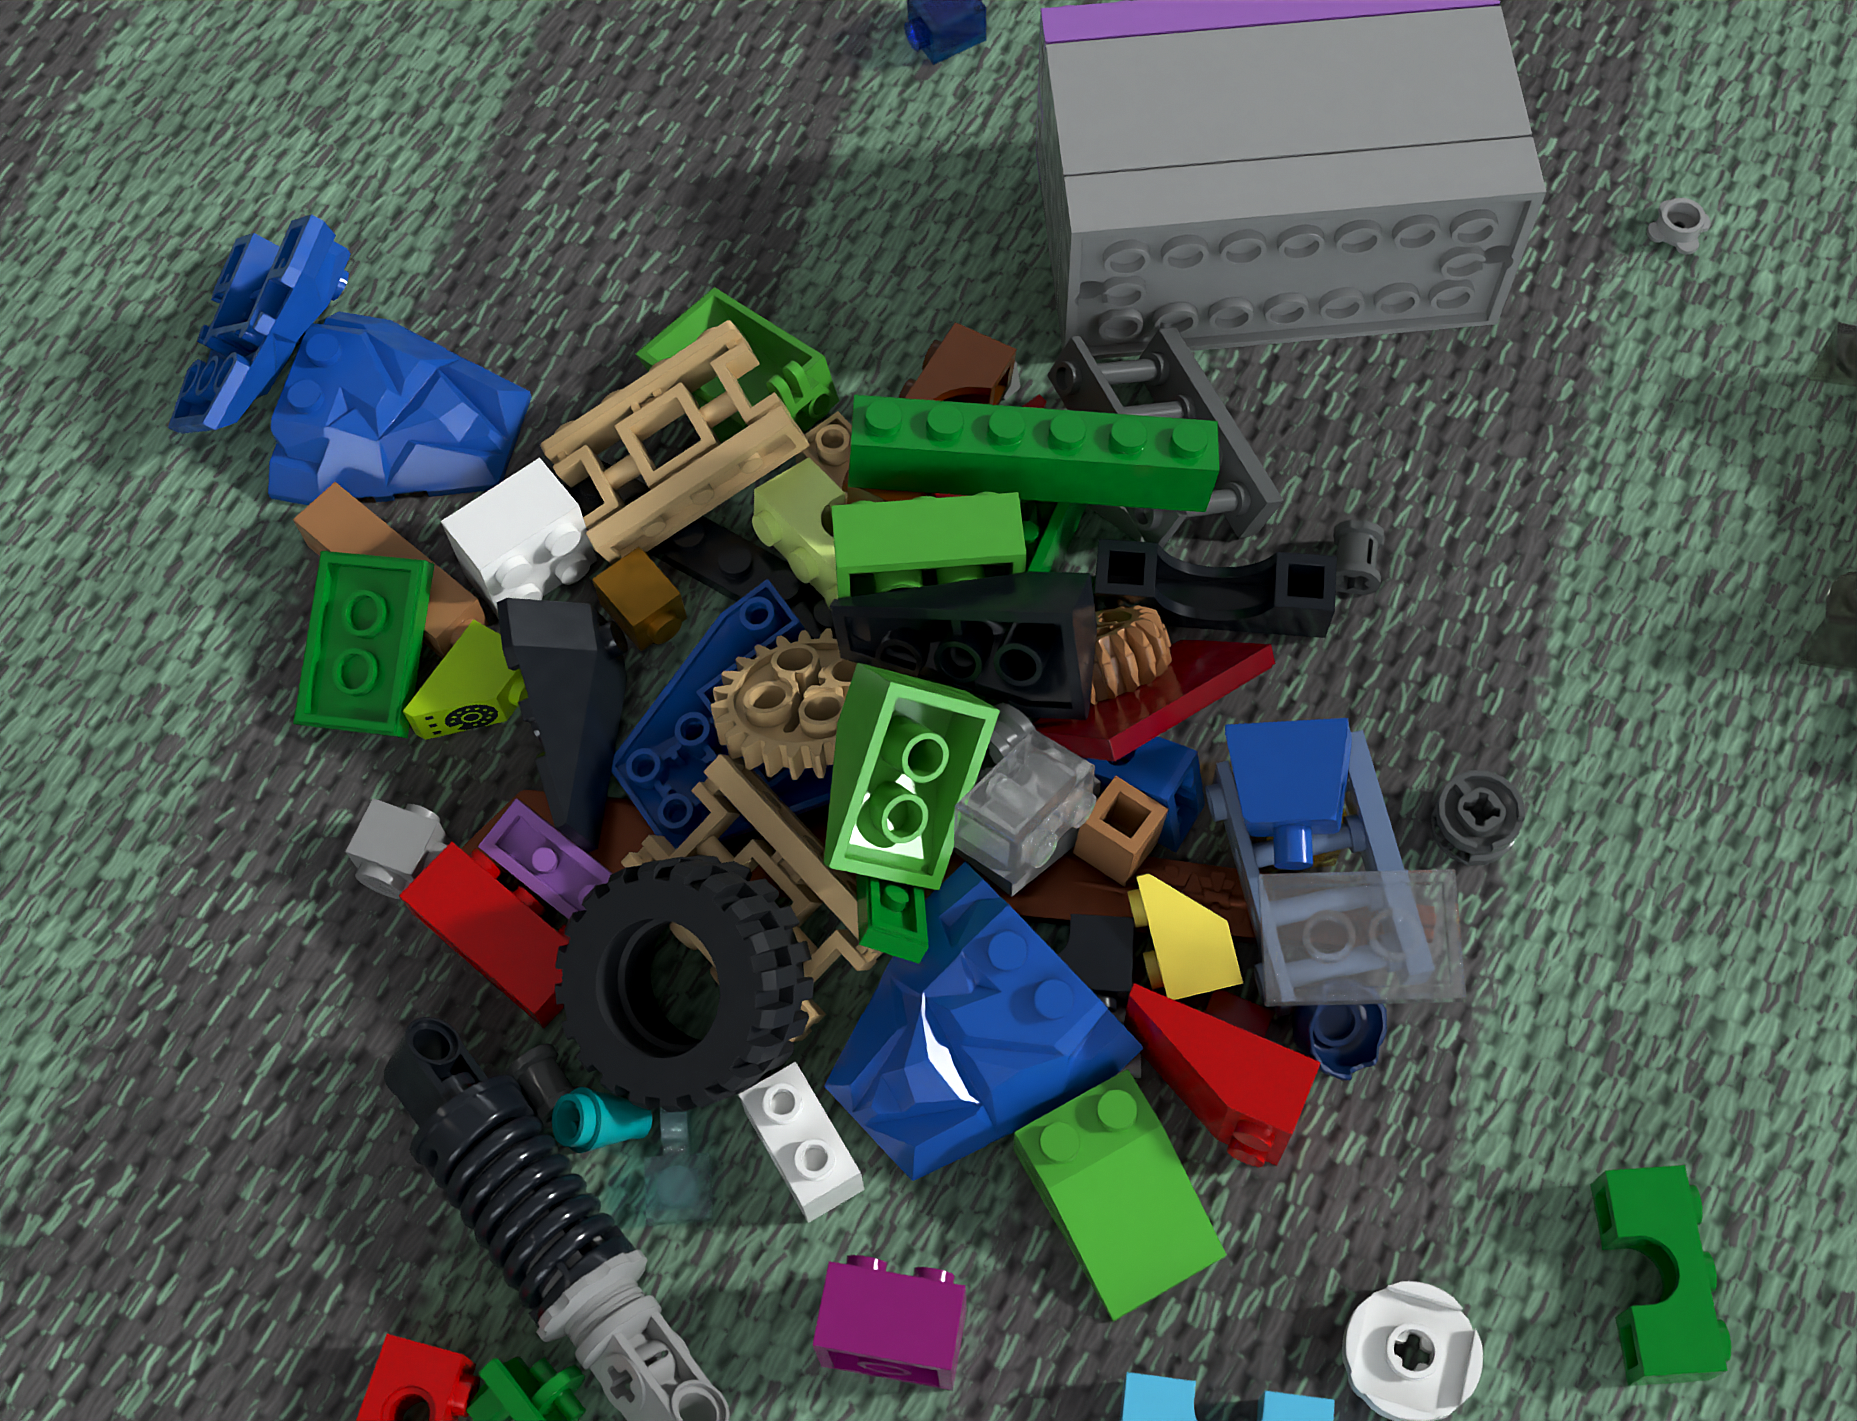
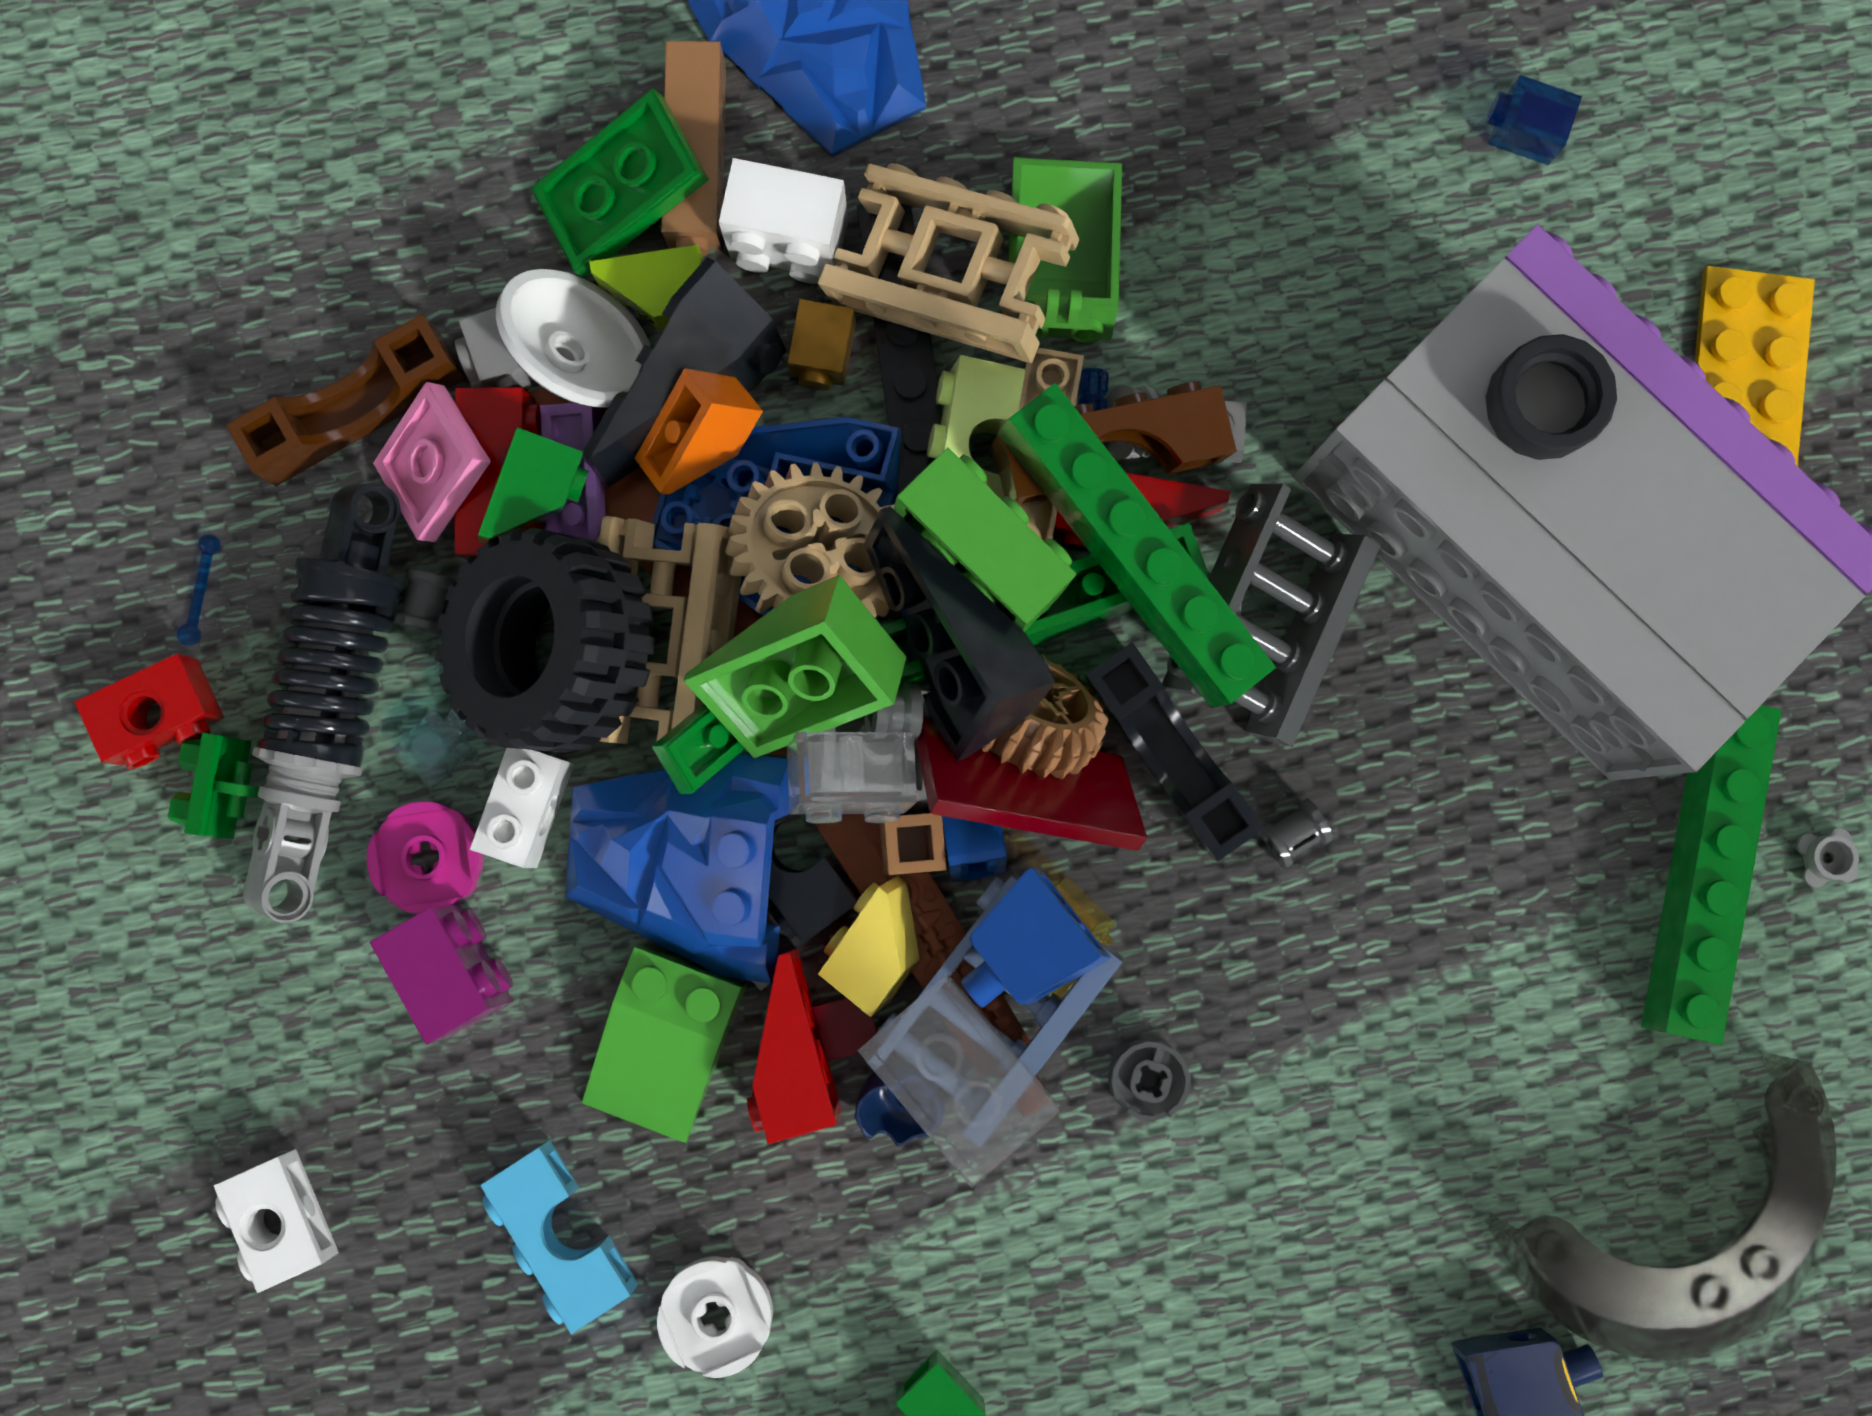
camera: 45 degrees right, 20 degrees up
teal cone [552,1087,652,1153] -> none
none -> clear blue hinge [177,534,221,646]
none -> reddish brown arch [225,314,466,486]
none -> dark pink plate [366,801,484,914]
none -> bright pink tile [373,382,491,542]
none -> green slope [478,427,589,544]
none -> white dish [496,269,651,408]
none -> orange slope [634,368,763,495]
none -> black tyre [1485,334,1618,460]
none -> green brick [1641,705,1782,1045]

